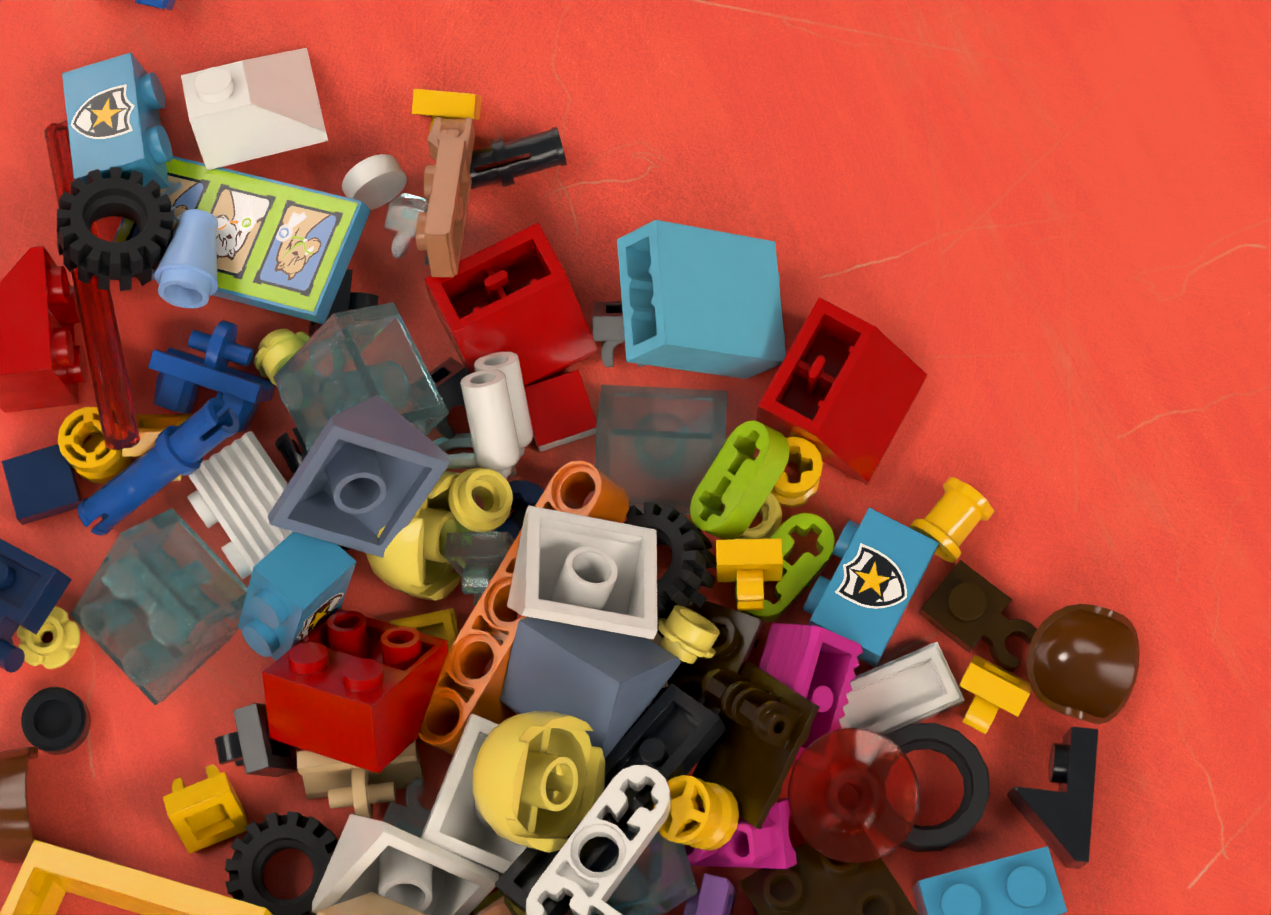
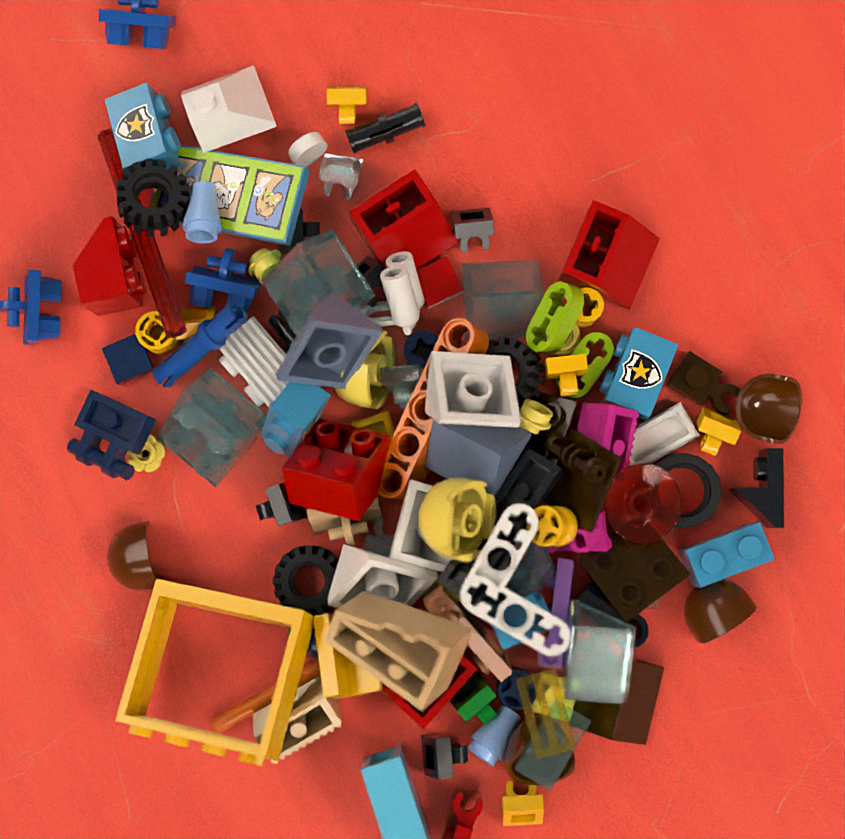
camera: 10 degrees left, 10 degrees up
black tile [21,687,91,755] -> none
yellow tile [163,764,249,854] -> none
nougat hinge [416,117,475,277] -> none
light yellow plate [448,468,513,533] -> none
medium azure brick [617,220,786,379] -> none
yellow bush [910,477,995,563] -> none

